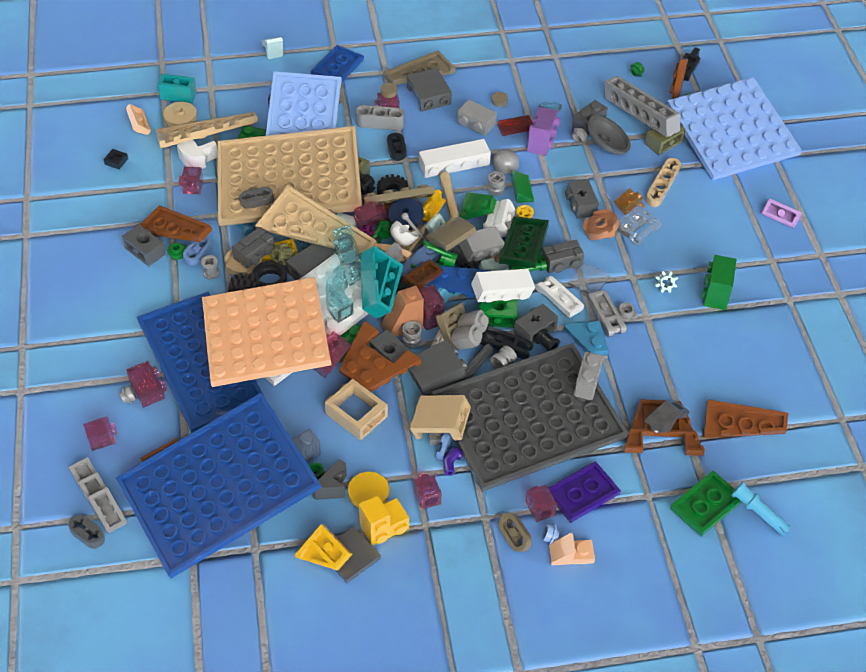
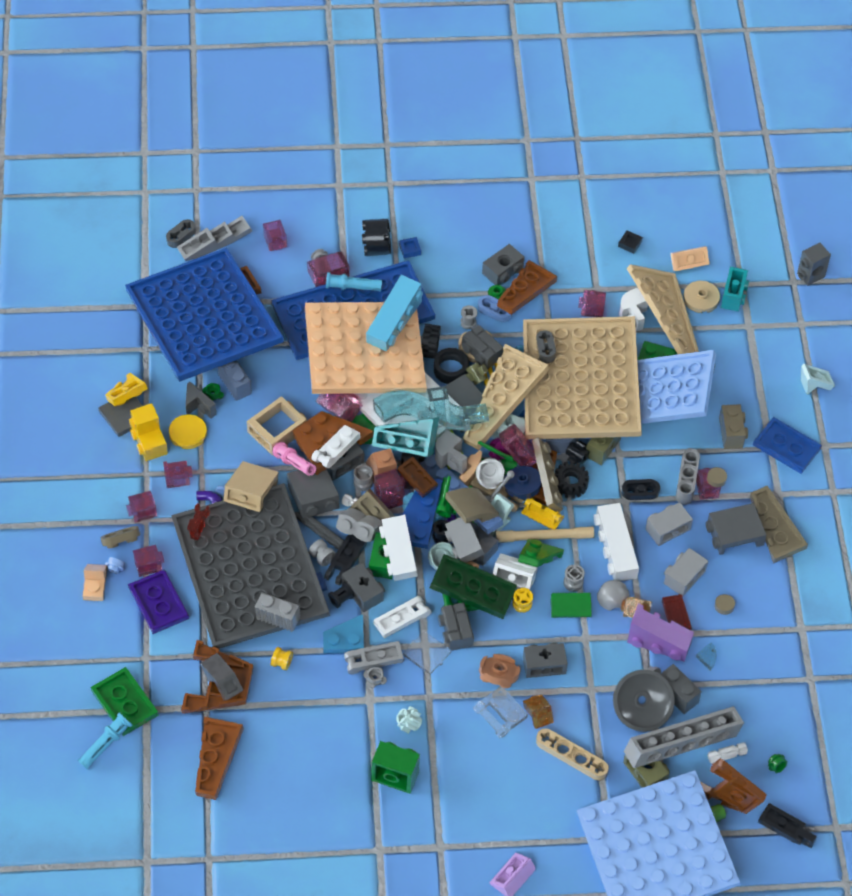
camera: 95 degrees right, 5 degrees up
none -> clear pink brick [126,491,157,523]
none -> clear red plate [187,503,210,540]
none -> yellow wheel [270,647,293,671]
none -> bright pink pin [272,442,316,476]
none -> white plate [312,425,361,468]
none -> medium azure pin [326,272,382,292]
none -> black brick [362,219,391,256]
none -> medium azure wedge [366,275,423,352]
none -> blue plate [399,237,421,259]
none -> clear orange bracket [621,596,653,618]
none -> light grey brick [646,502,693,546]
none -> dark grey brick [797,243,831,286]

